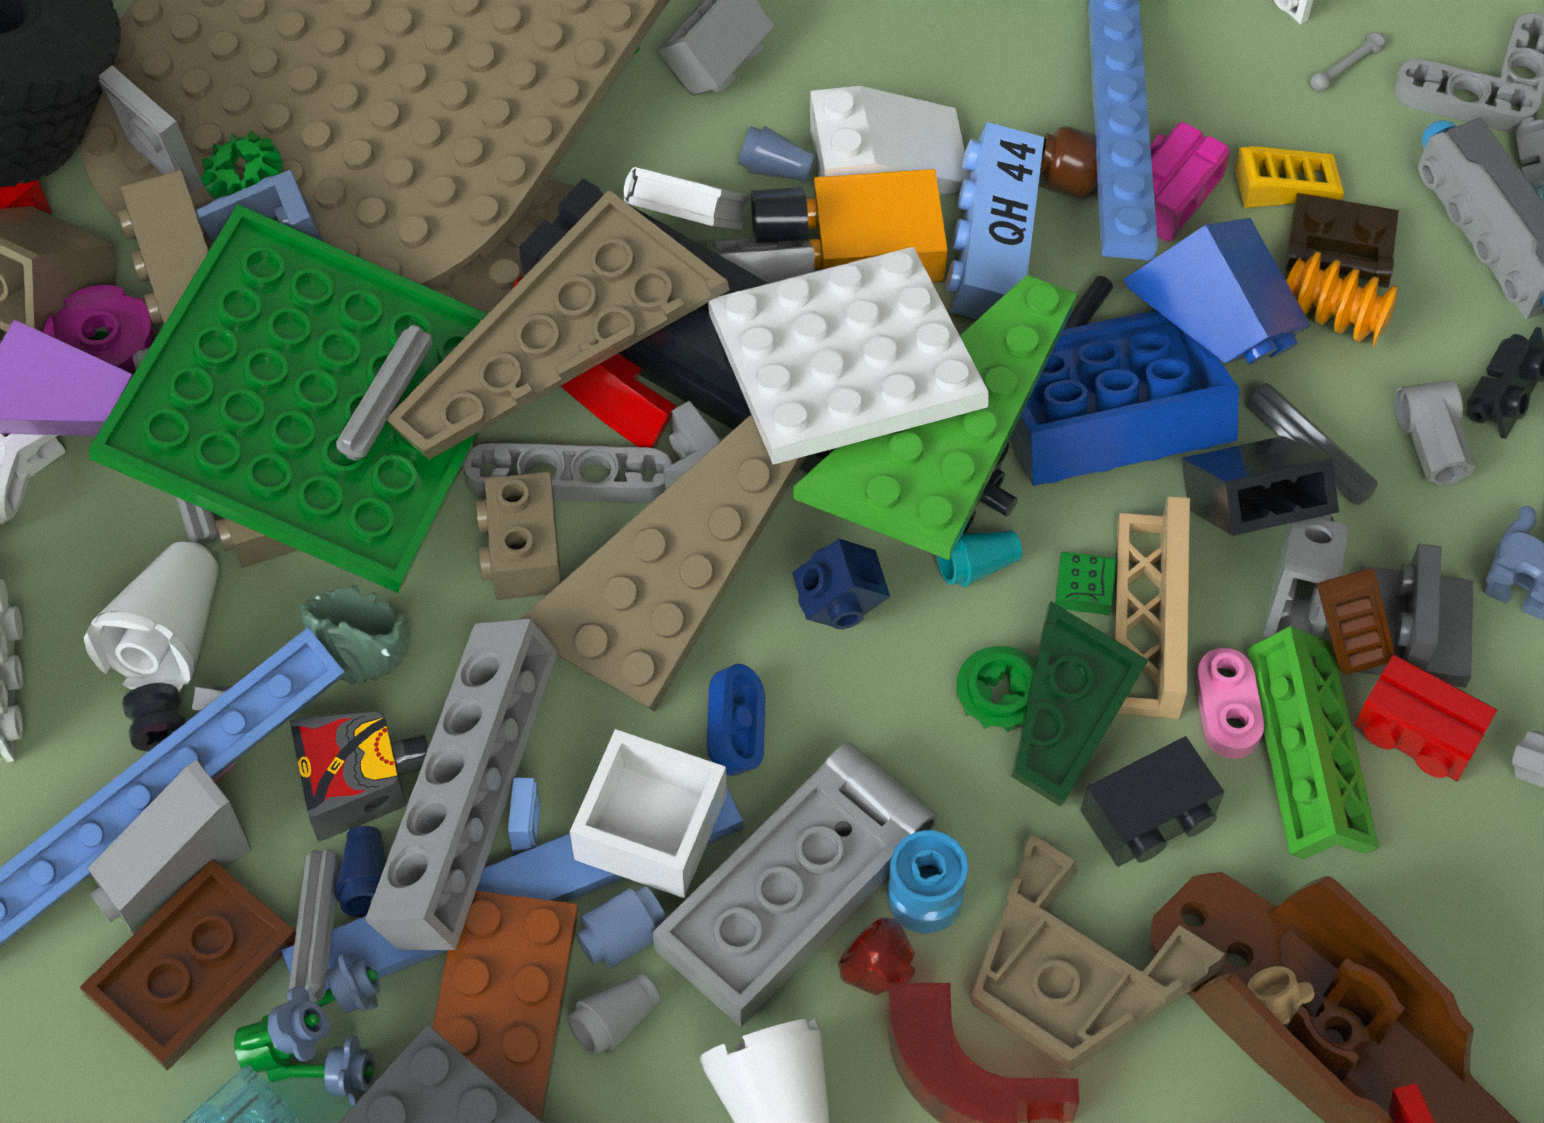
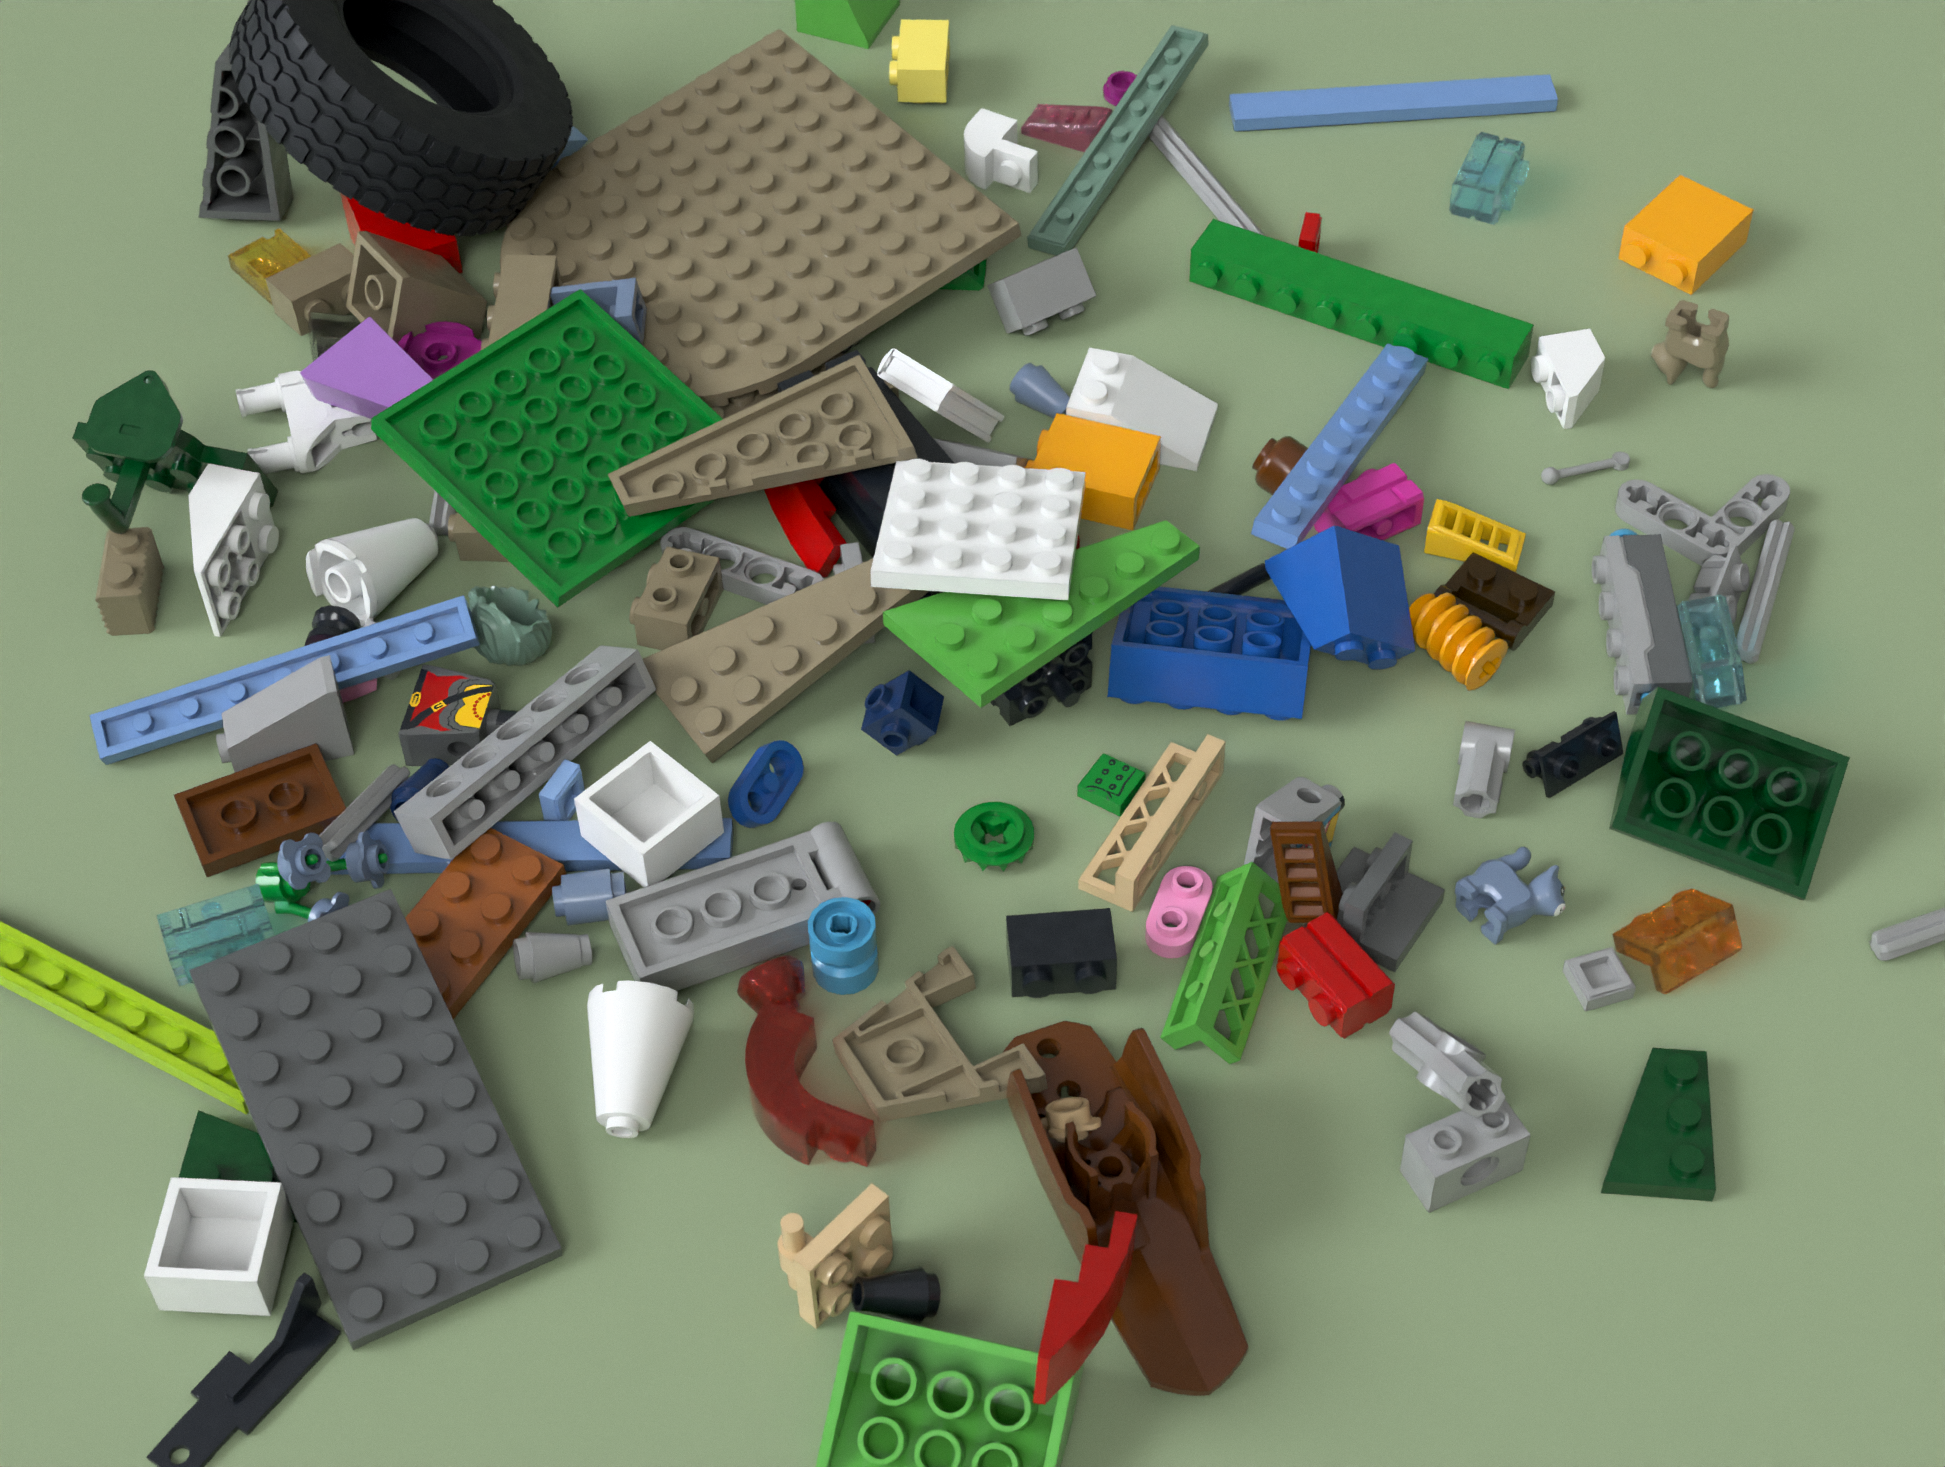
camera: 25 degrees right, 10 degrees down
light grey tile [98,65,203,195] -> none
green gear [200,130,283,199] -> none
light grey axle [336,325,432,461] -> none
black beam [751,187,809,243] -> none
teal cone [936,530,1022,587] -> none
light blue brick [945,122,1044,320] -> none
dark green wing [1011,601,1149,807] -> none
black brick [1181,436,1339,536] -> none
dark grey axle [1248,383,1378,505] -> none

